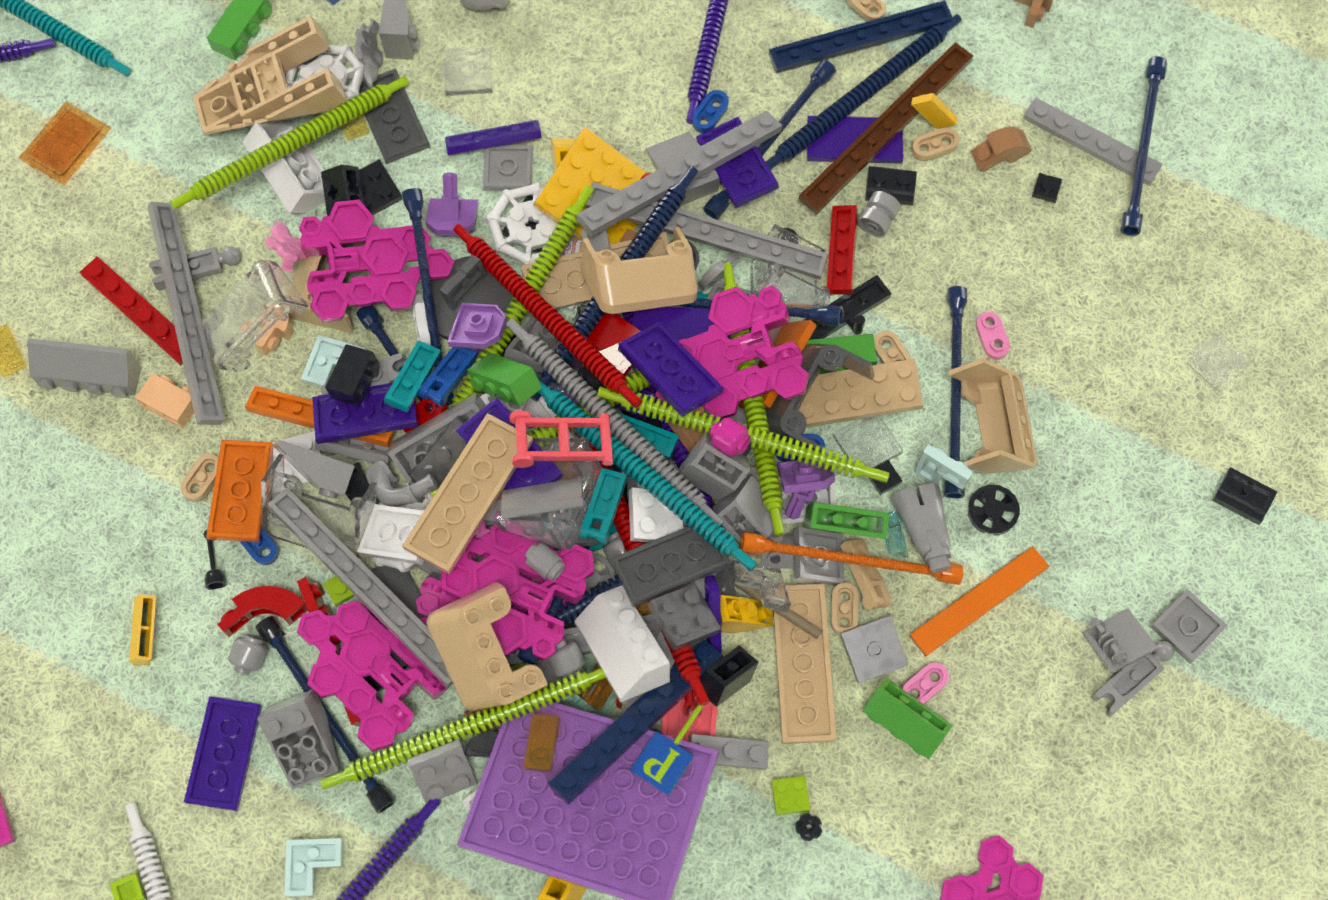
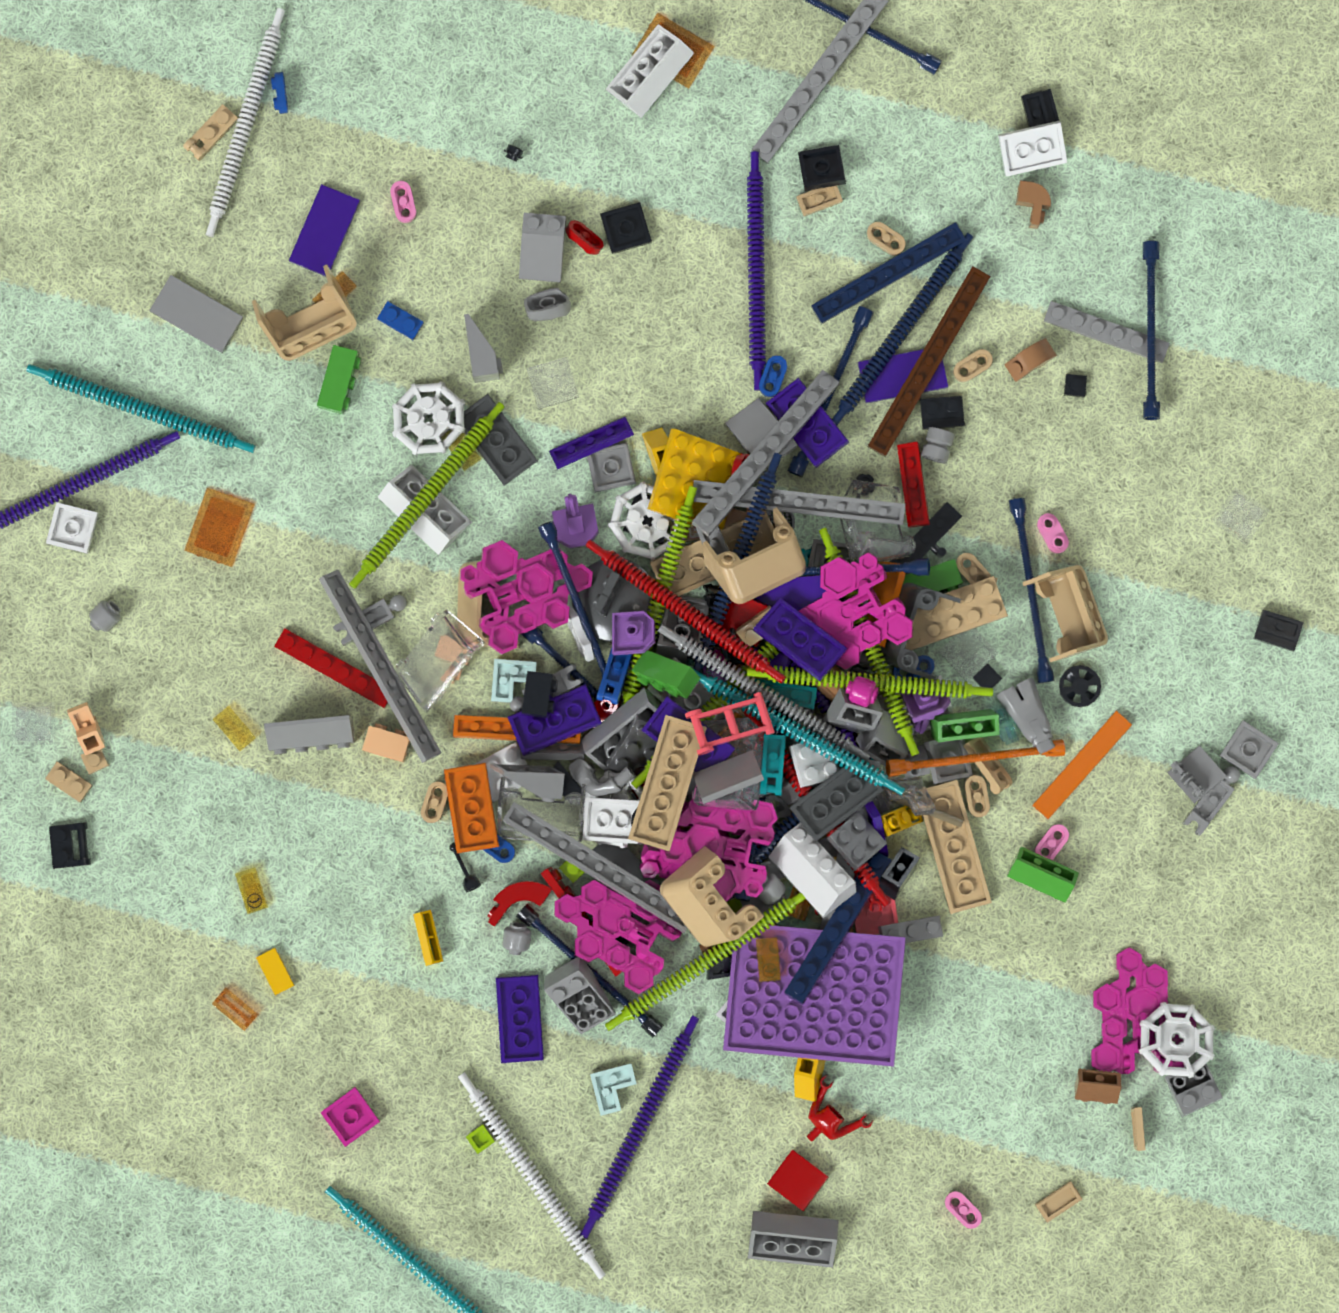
camera: 15 degrees left, 15 degrees up
tan wedge [193,16,347,135] -> none
bright pink piece [265,221,307,273] -> none
black brick [321,164,364,216] -> none
light grey piece [355,18,383,88] -> none
black plate [359,159,403,215] -> none
teal plate [384,340,441,413] -> none
light grey plate [407,739,477,803] -> none
light grey brick [525,543,566,582] -> none
blue piece [630,704,703,796] -> none
light grey tile [698,252,741,291] -> none
lime piece [771,776,811,816] -> none
black plate [795,814,822,841] -> none
flat silver plate [840,615,908,684] -> none
yellow tile [911,93,958,129] -> none
light aqua plate [914,444,973,490] -> none

